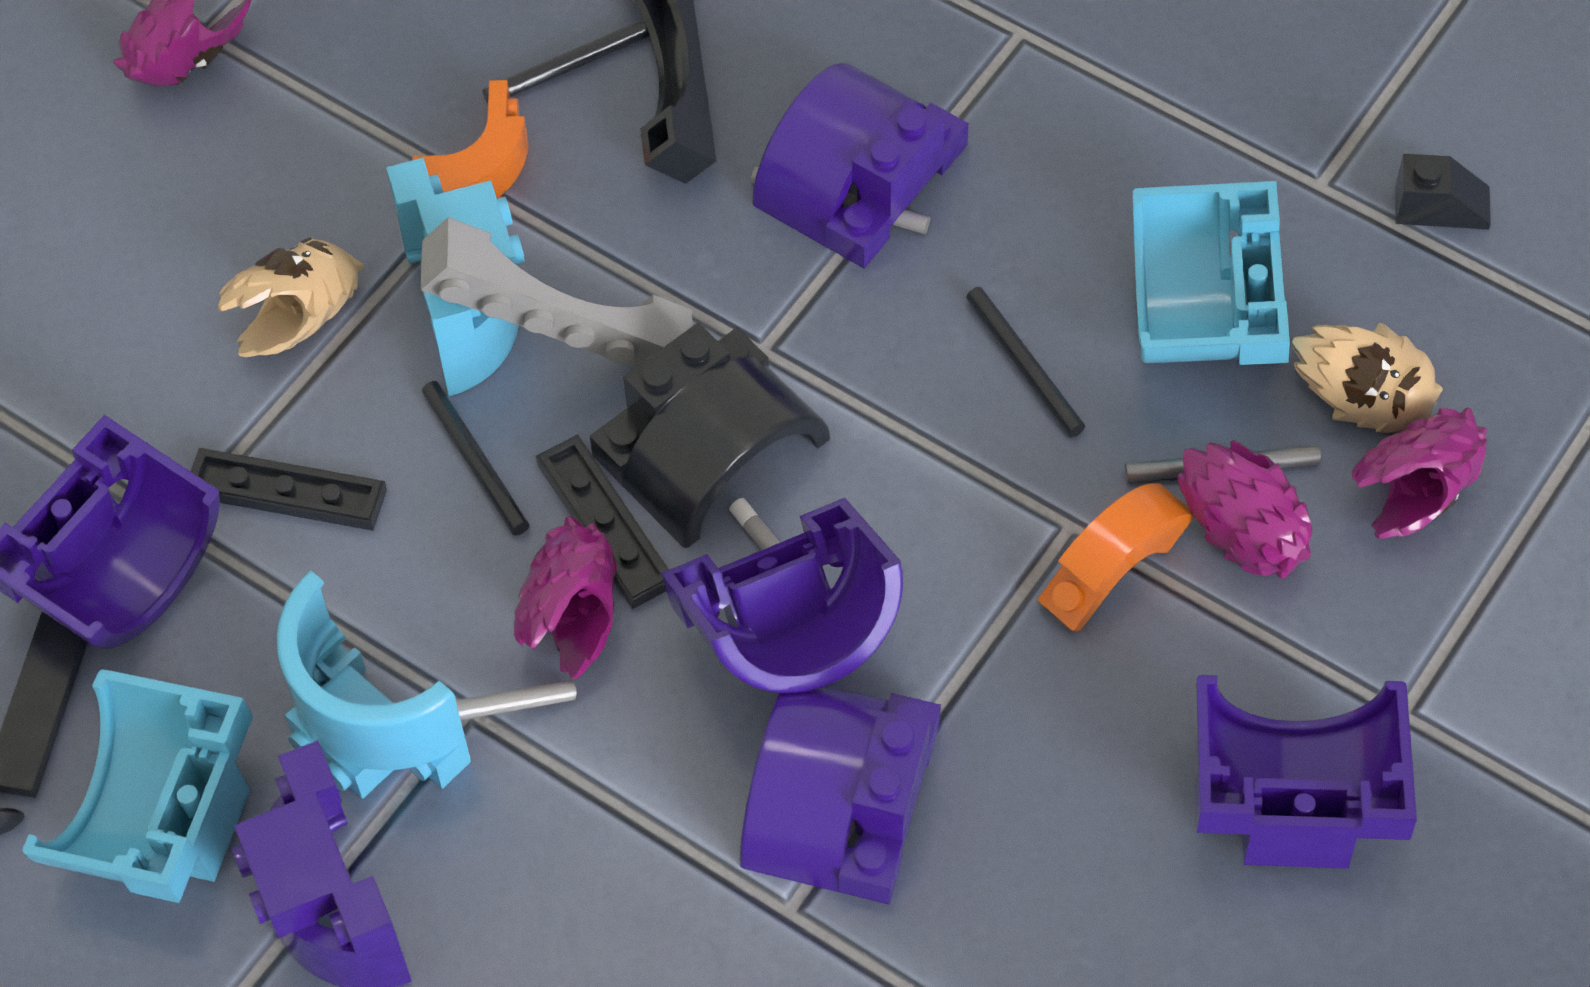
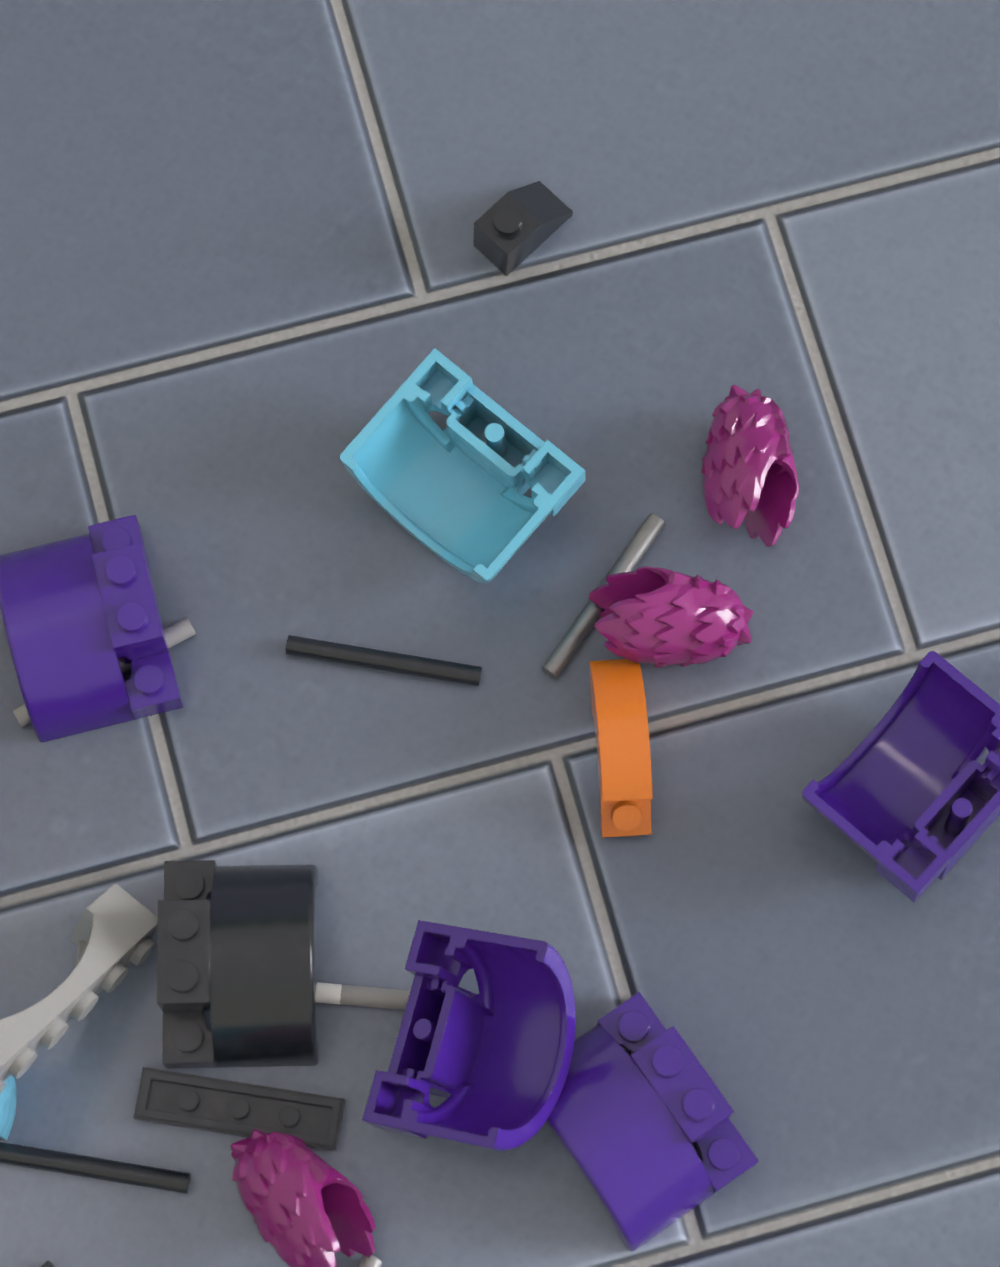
camera: 55 degrees left, 15 degrees up
tan head [1291,322,1443,433] -> none

